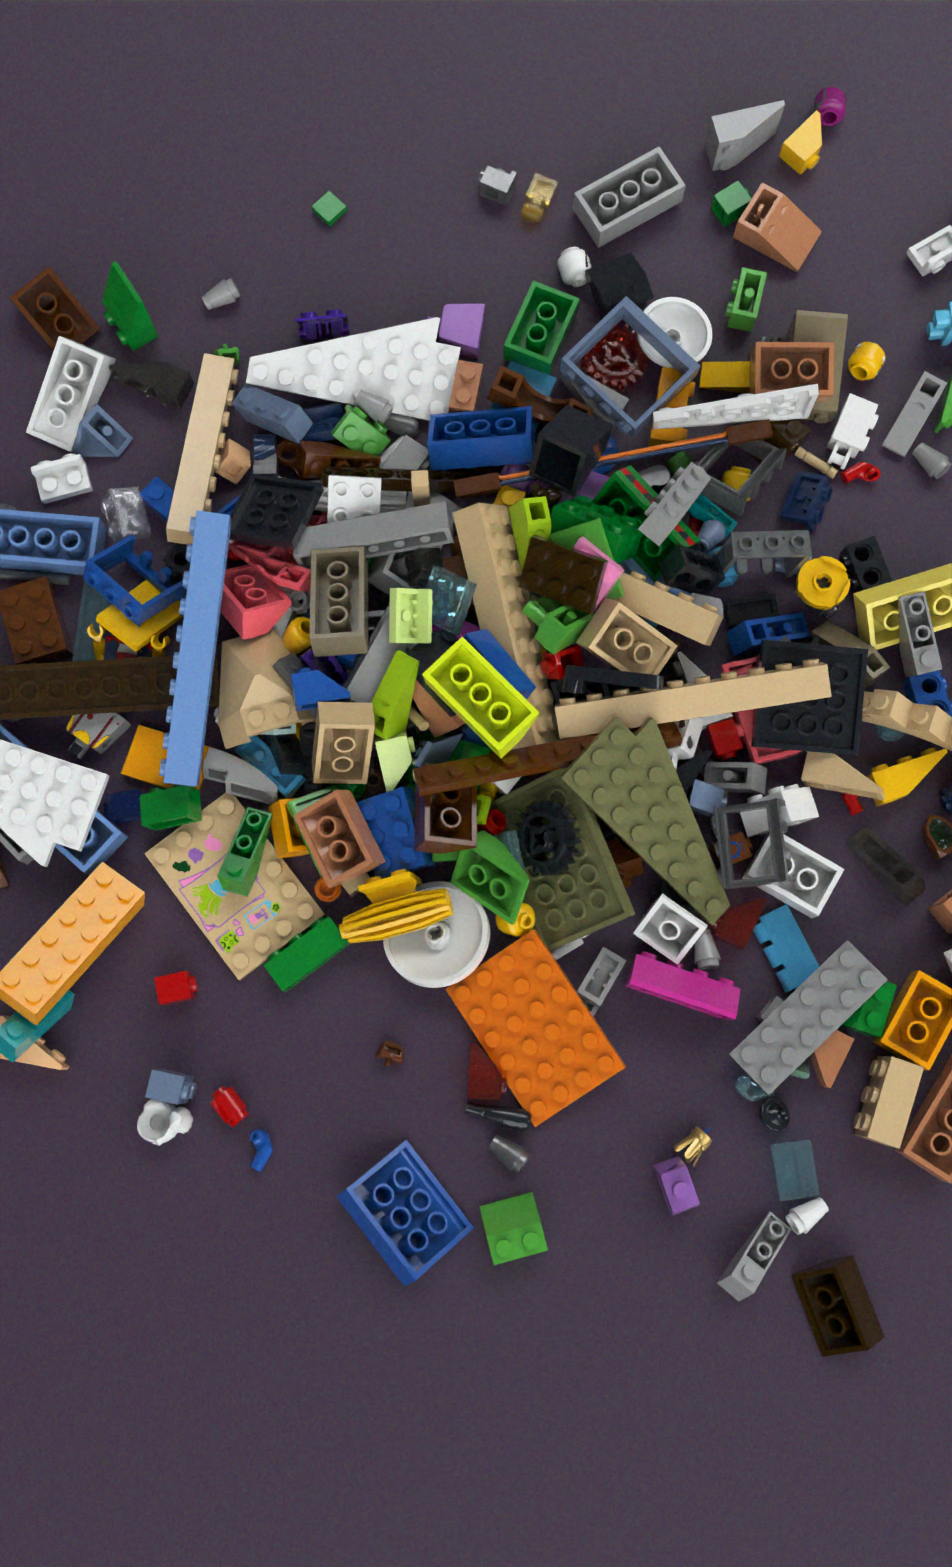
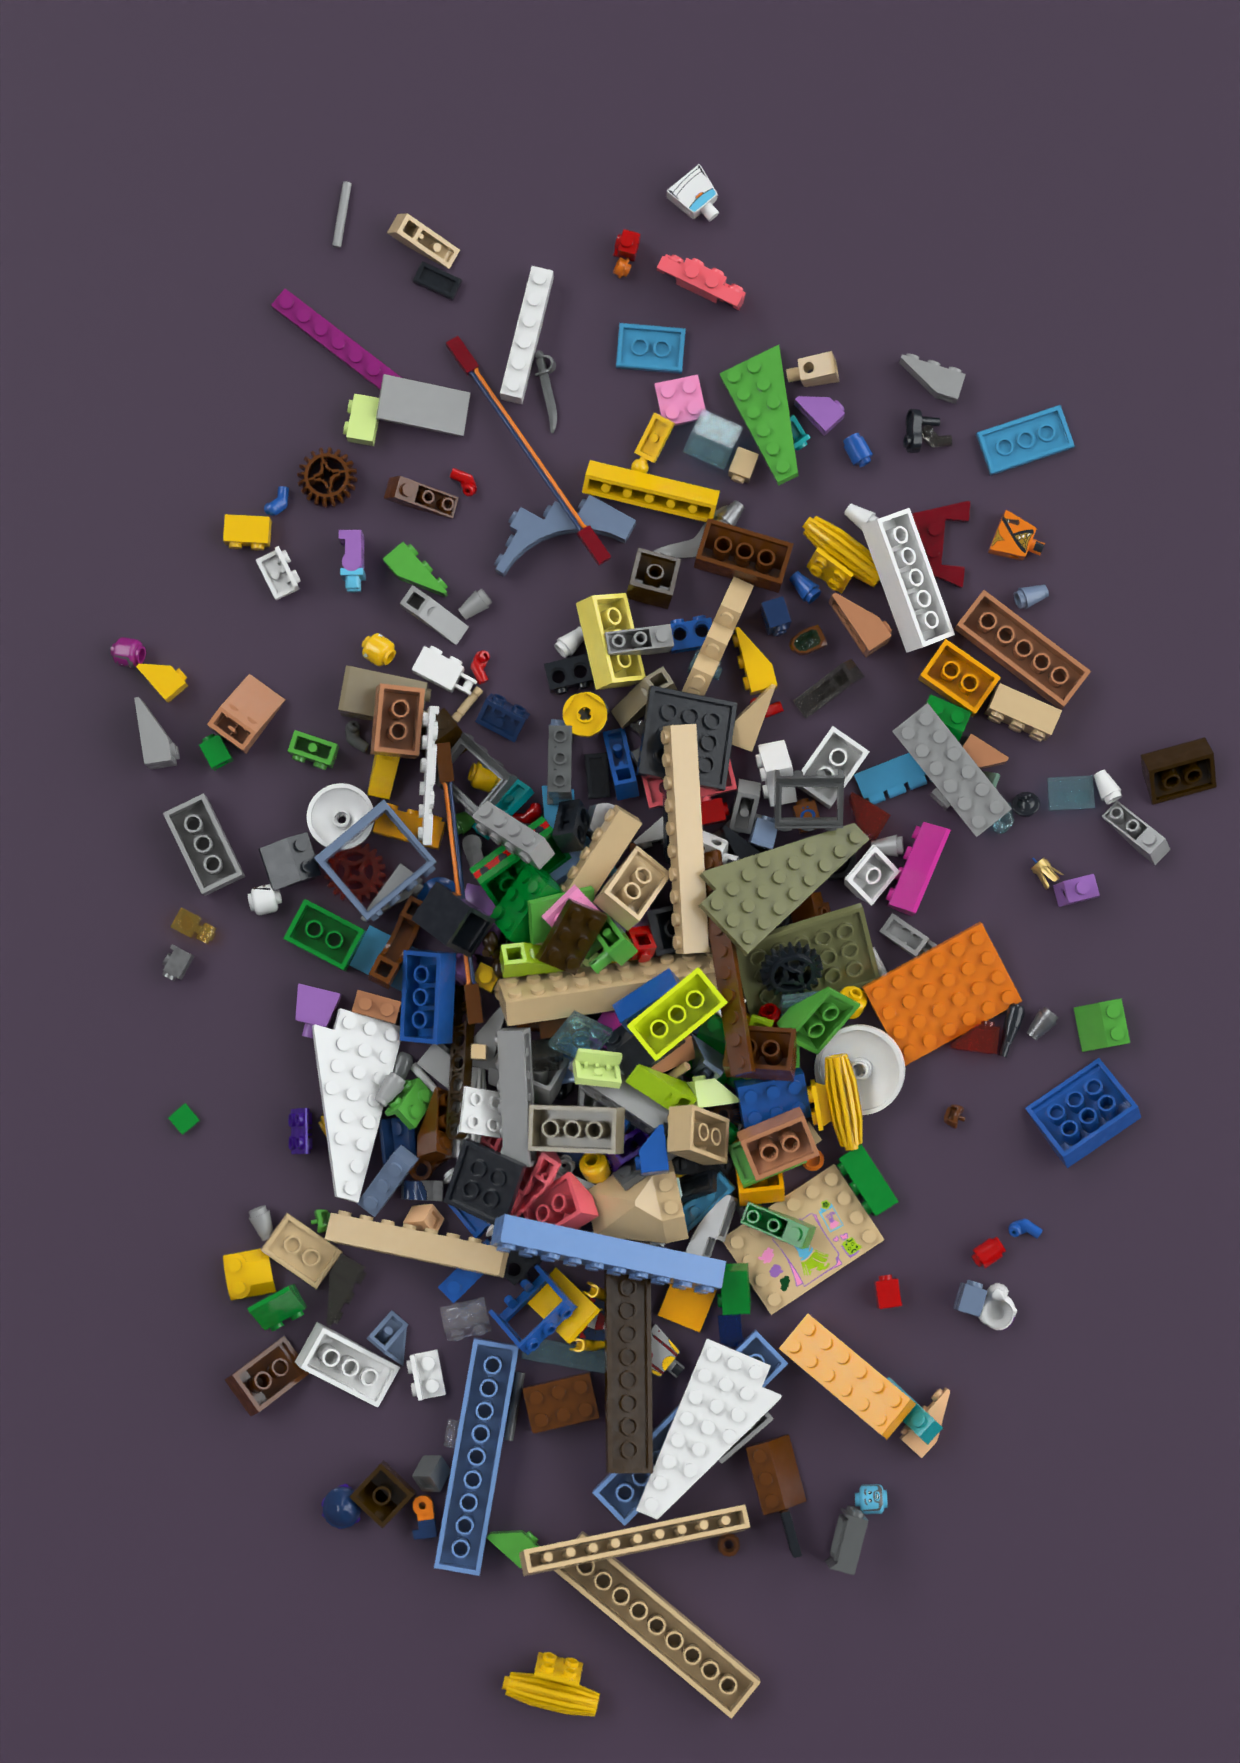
camera: 90 degrees left, 5 degrees up
black beam [561,665,664,695] -> none
sand blue cone [694,519,725,553] -> none
none -> yellow slope [223,1248,276,1300]
none -> tan tile [260,1213,343,1289]
none -> white cone [554,626,584,658]

